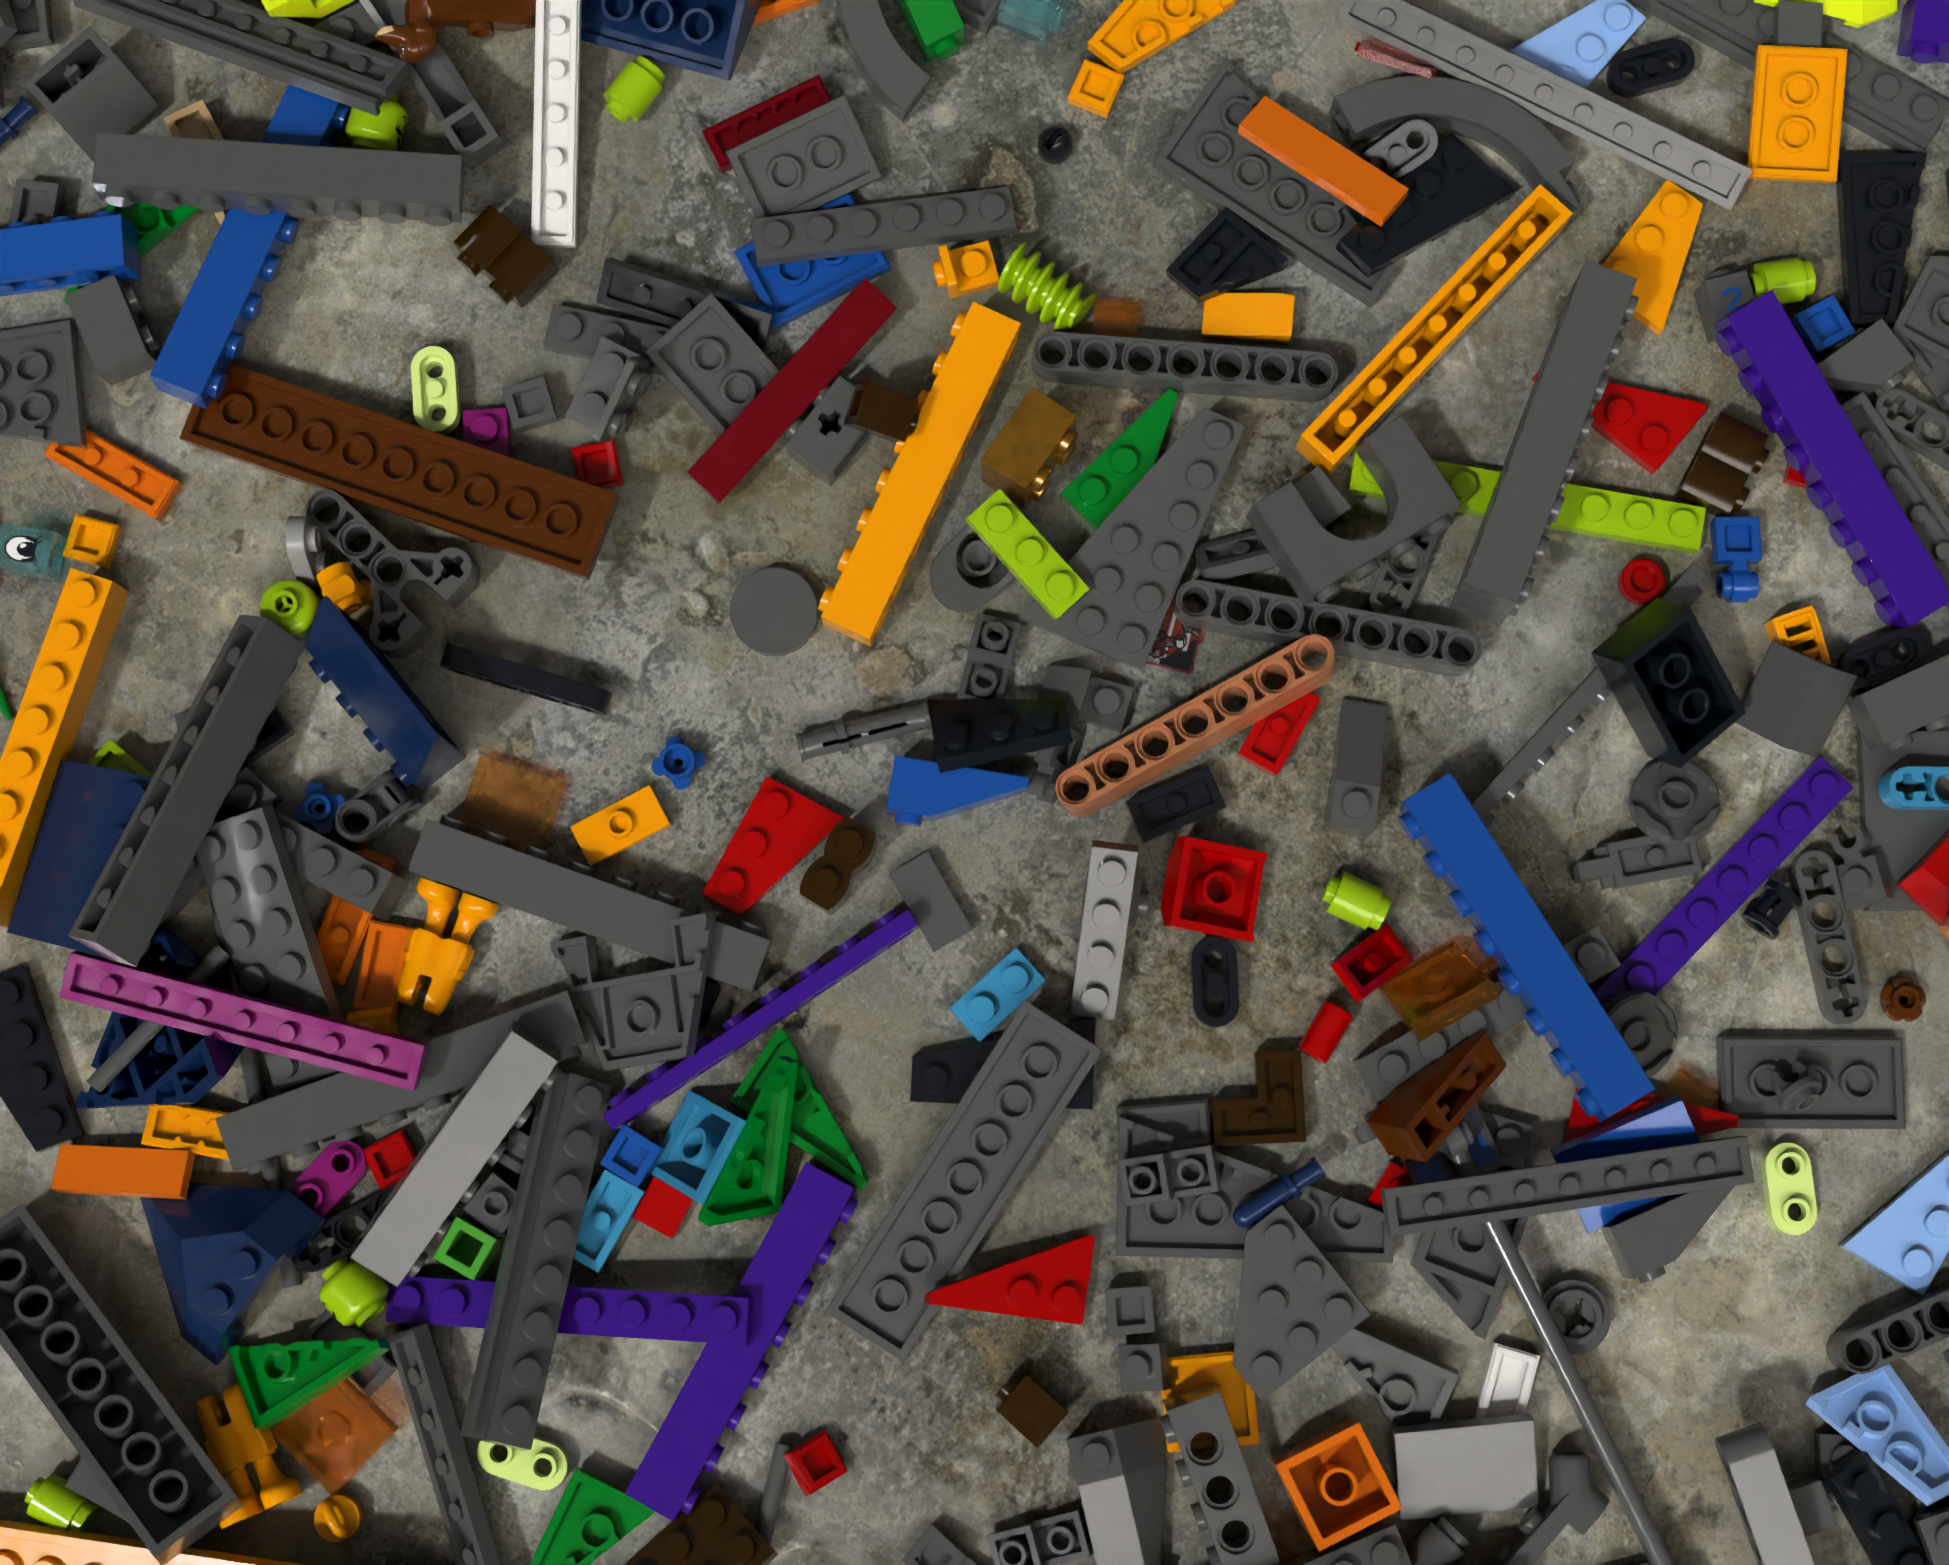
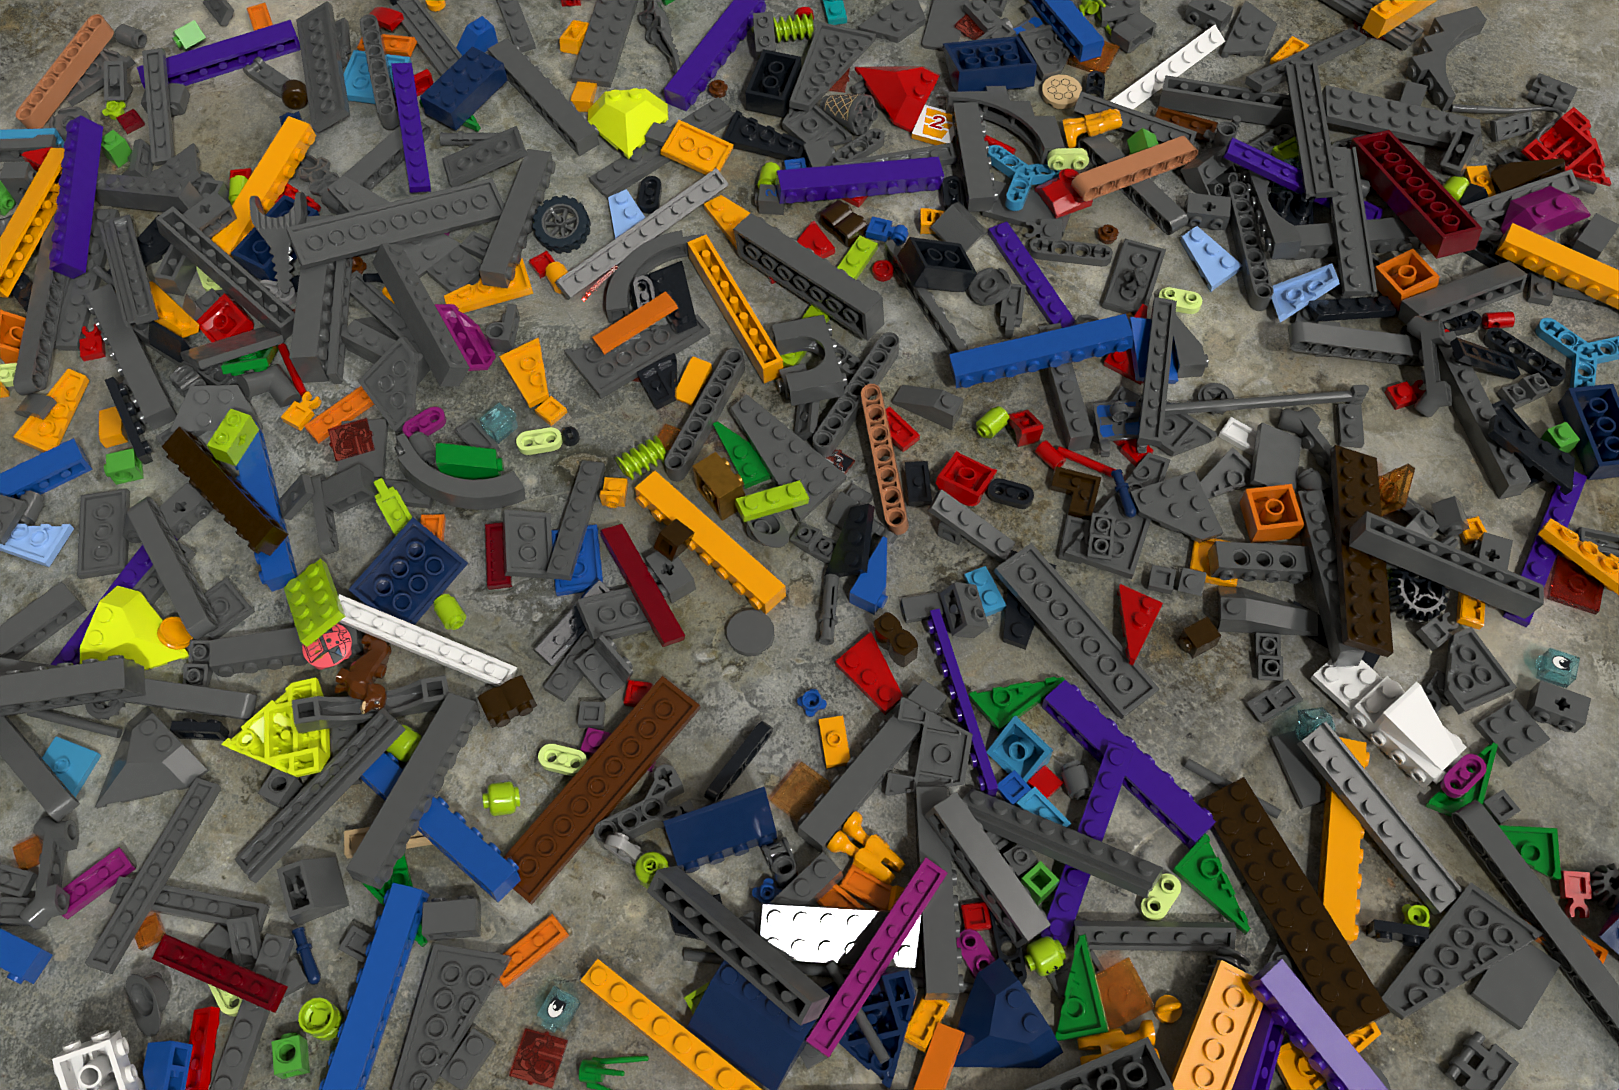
camera: 70 degrees left, 20 degrees down
light orange tile [62,514,122,570] -> none
light orange plate [316,562,373,615] -> none
green wing [698,1056,798,1227] -> none
red tile [783,1430,848,1496] -> none
reddish brown slope [1366,1031,1507,1162] -> none
clear orange tile [1378,941,1500,1041] -> none
black bush [1741,879,1802,940] -> none
none -> lime head [482,781,520,816]
none -> yellowish green plate [516,427,563,455]
none -> dark grey brick [940,582,989,638]
none -> red bar [1057,446,1123,478]
none -> dark grey brick [1061,760,1093,800]

